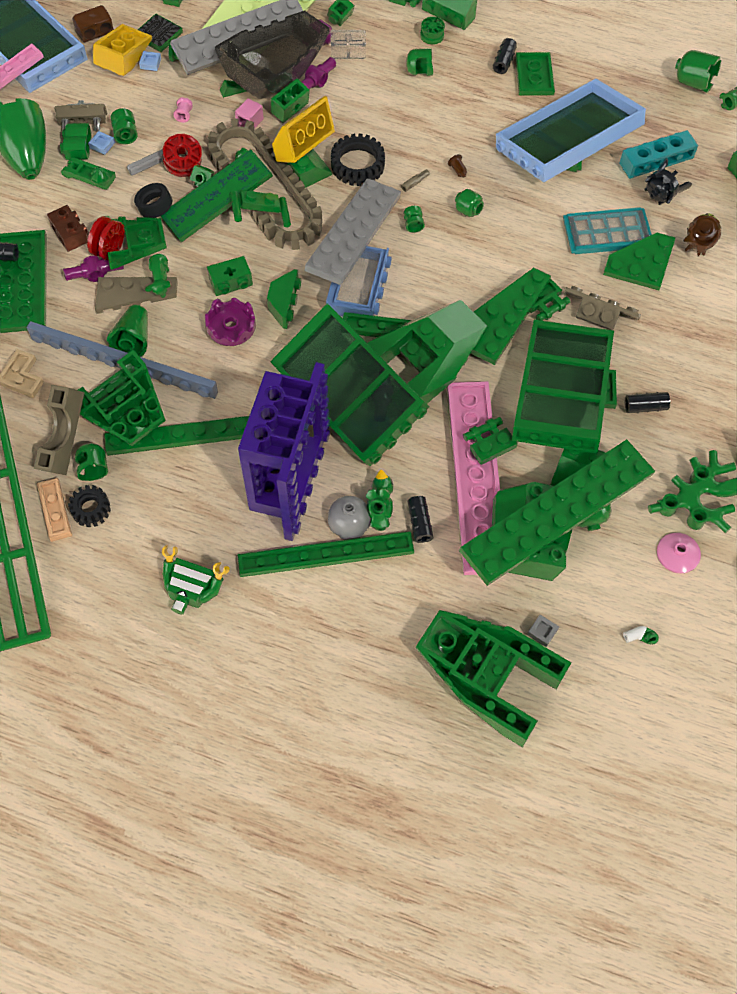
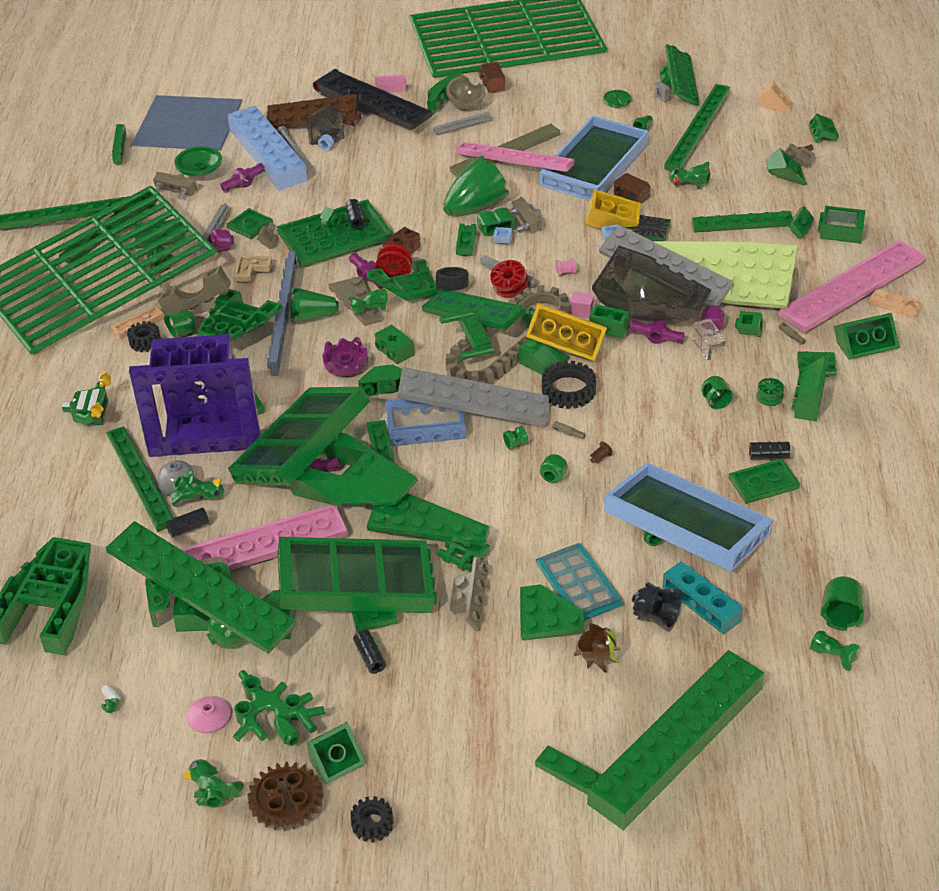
camera: 75 degrees right, 20 degrees down
green plate [90,166,110,187] -> none
green wheel [111,108,138,145] -> none
green plate [190,165,214,187] -> none
green plate [463,417,518,465] -> none
light grey plate [527,615,559,647] -> none

